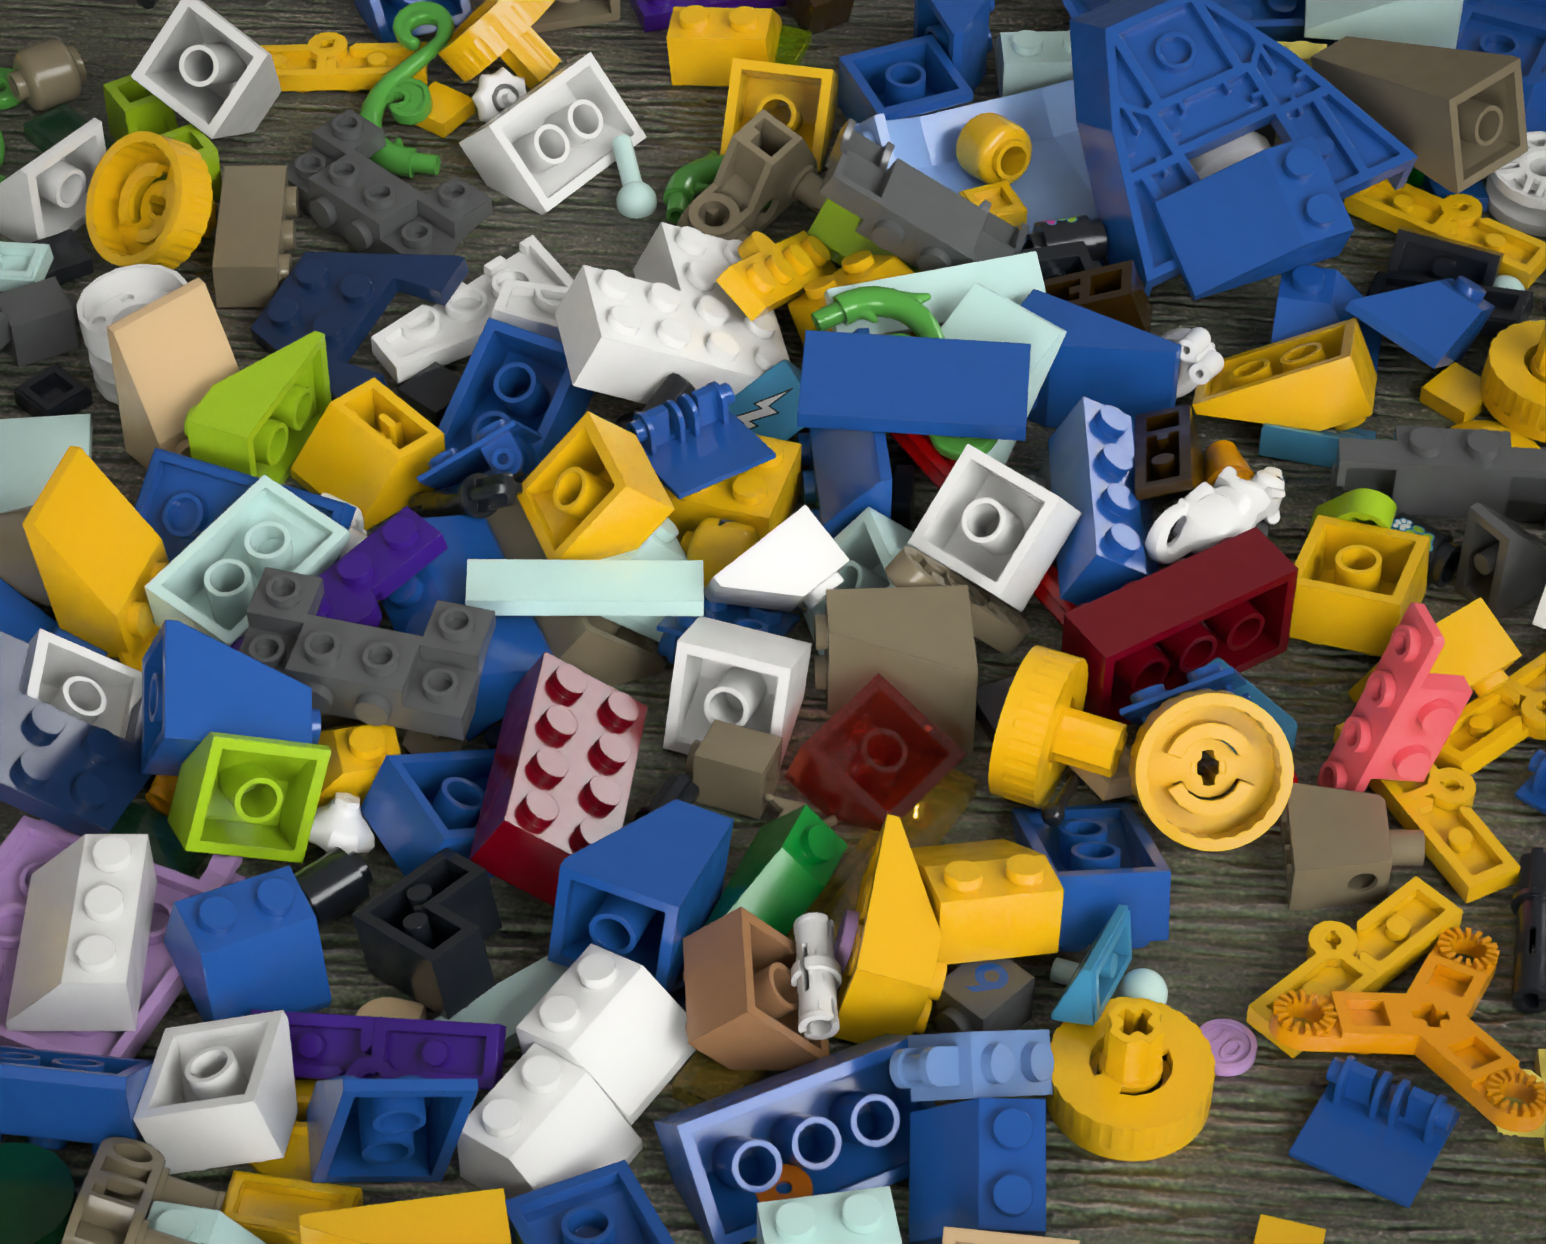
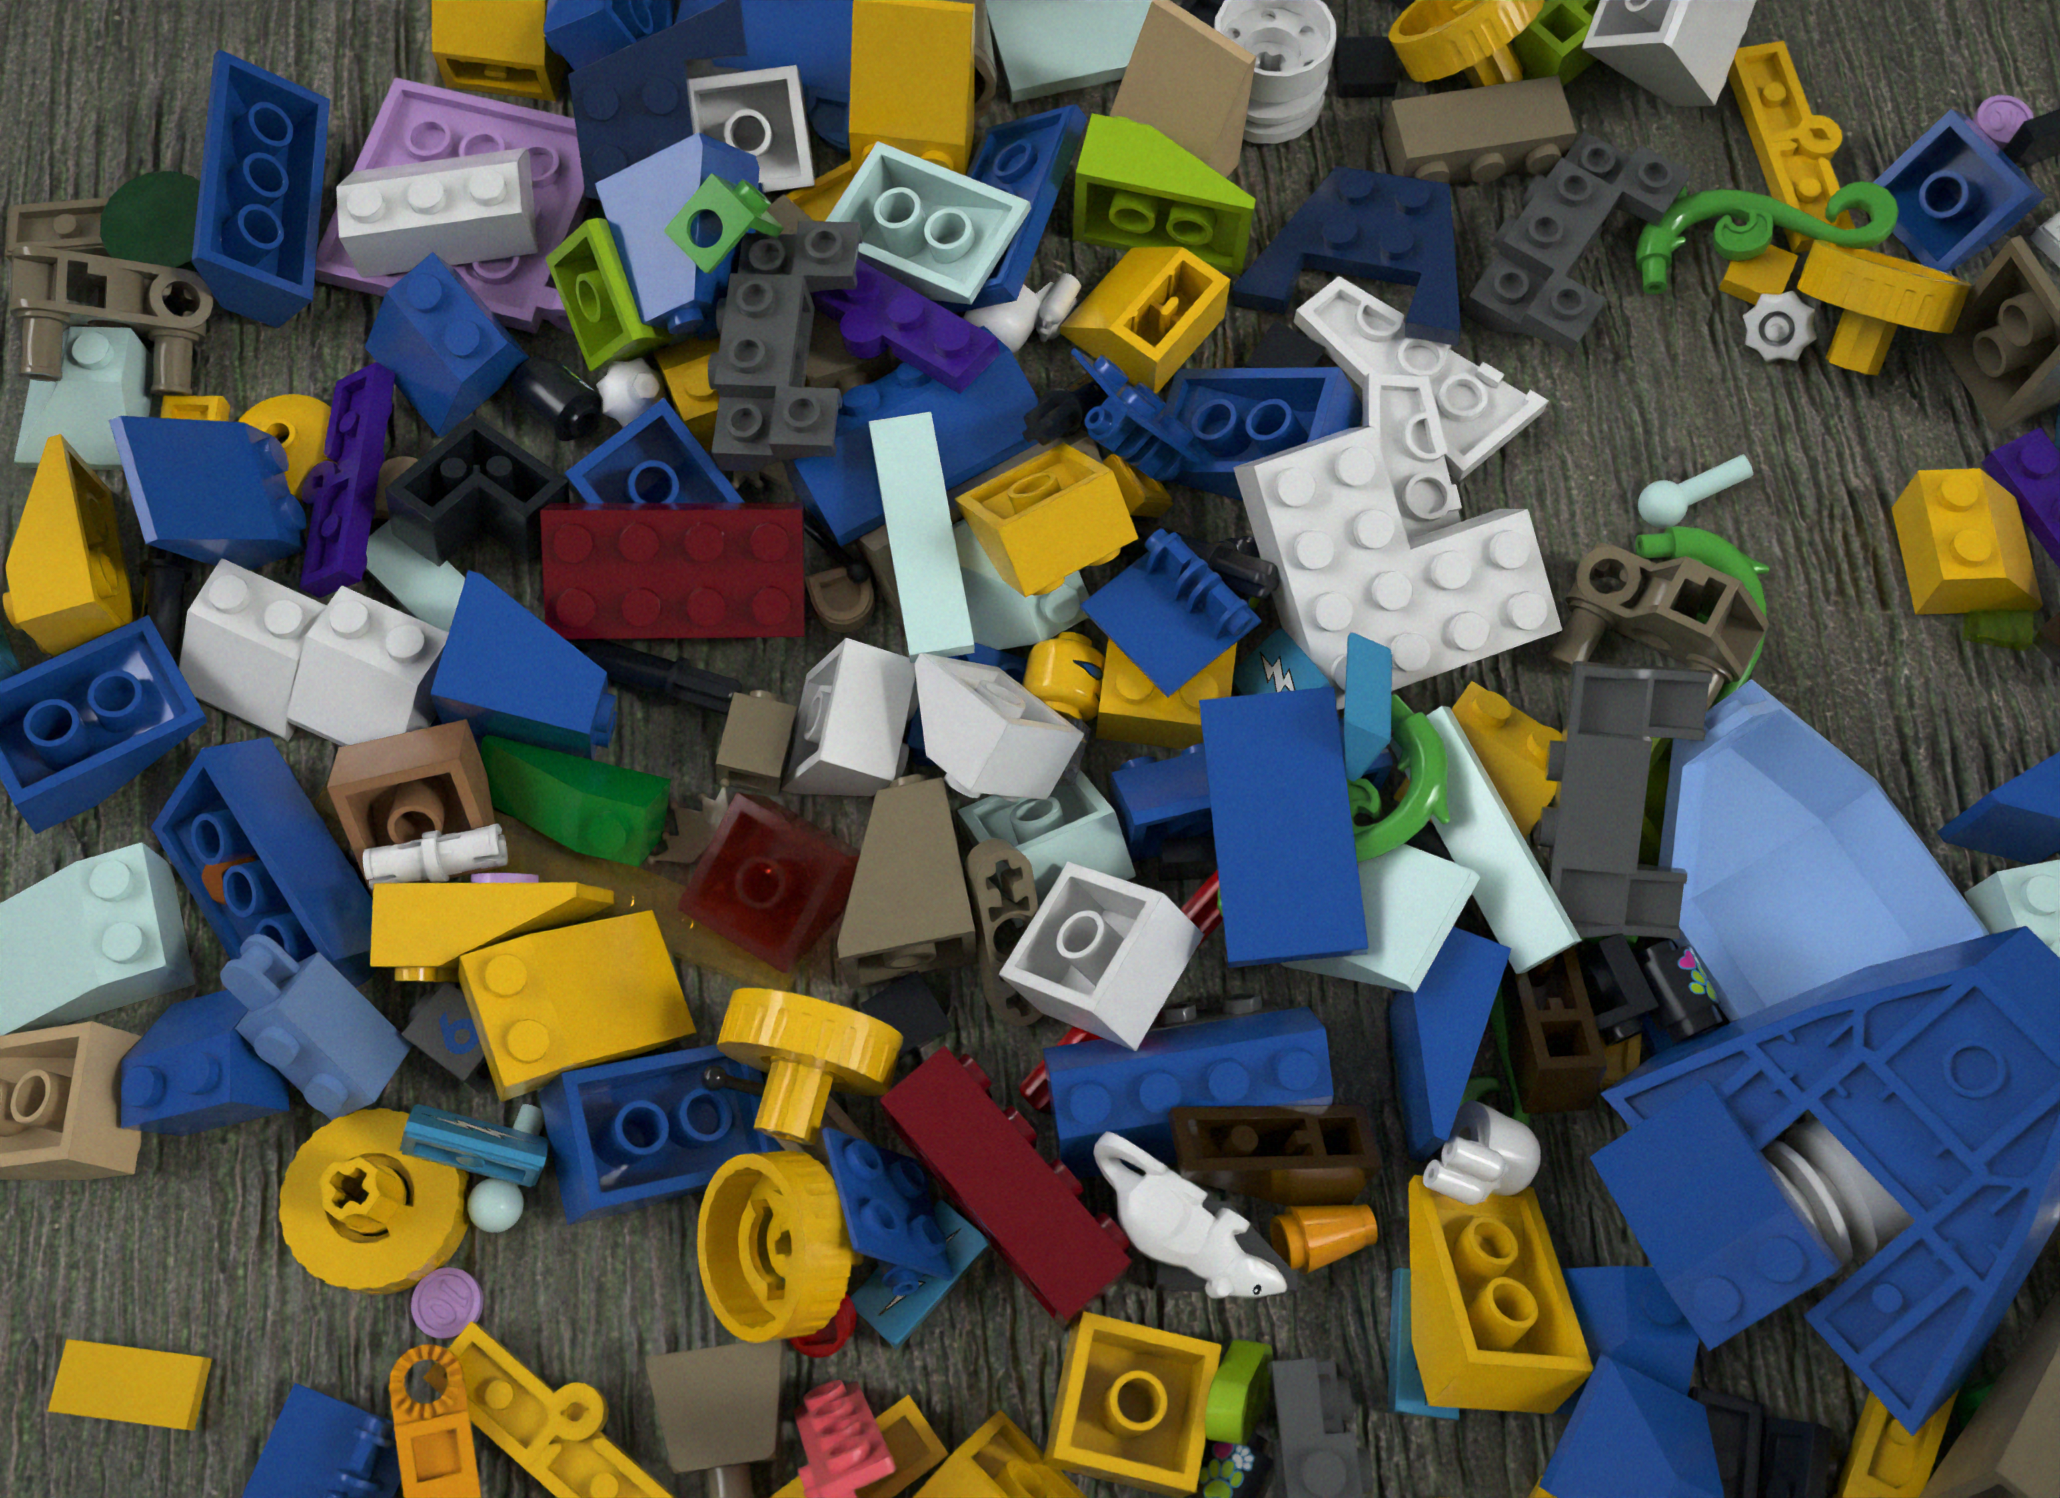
camera: 80 degrees right, 25 degrees up
white slope [133,1010,298,1174] -> none
white slope [459,52,647,215] -> none
yellow hinge [716,230,838,322] -> none
yellow slope [720,58,839,172] -> none
blue slope [838,34,973,124] -> none
yellow head [956,112,1032,184] -> none
yellow tile [959,180,1027,227] -> none
none -> bright green bracket [664,173,784,274]
none -> dark azure slope [1344,632,1392,782]

